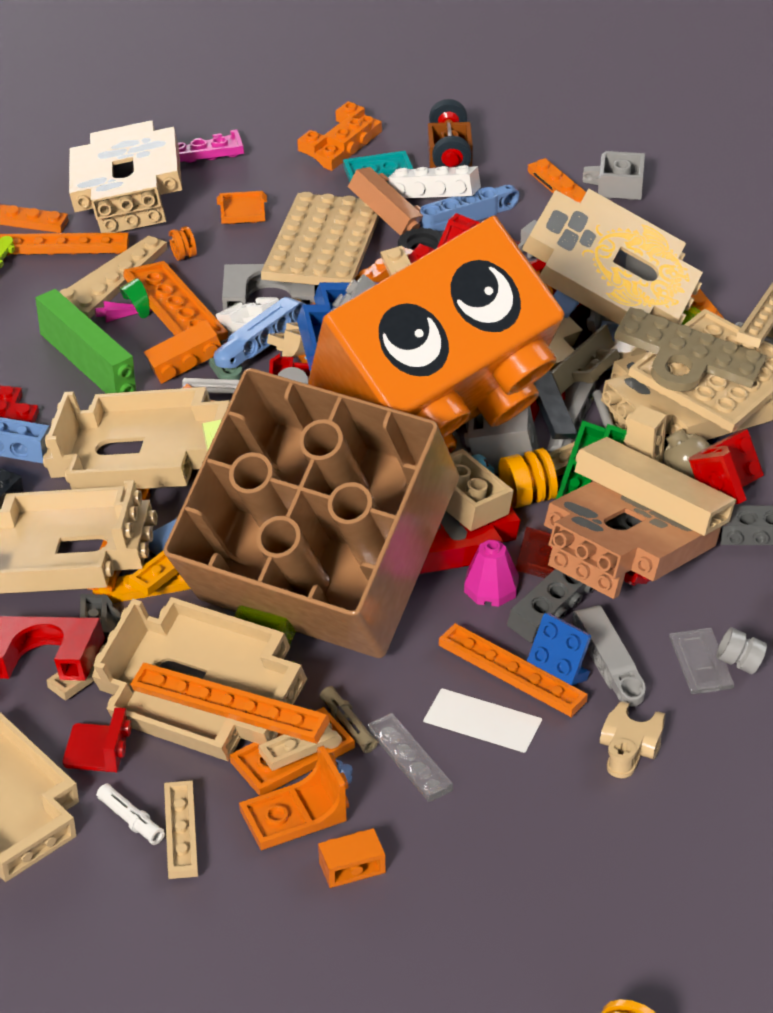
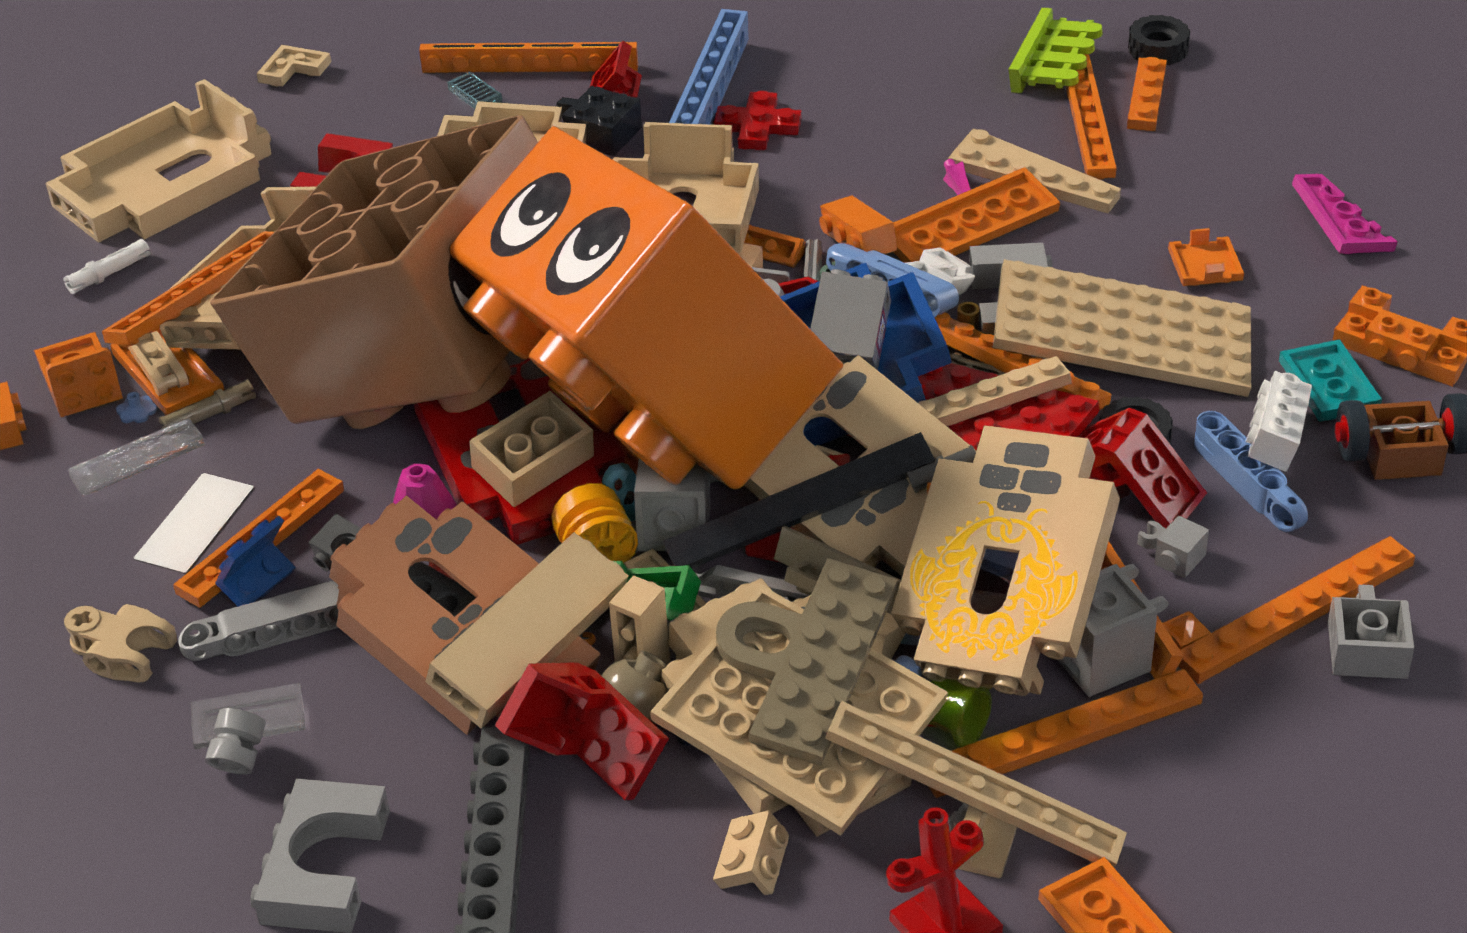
camera: 90 degrees right, 0 degrees up
bright green brick [35,289,136,394] -> none
red bracket [63,707,131,773] -> none
panel [69,121,182,233] -> none
green helmet [120,278,150,318] -> none
tan plate [164,780,198,879] -> none
orange wheel [169,226,197,261] -> none
nougat brick [348,167,423,236] -> none

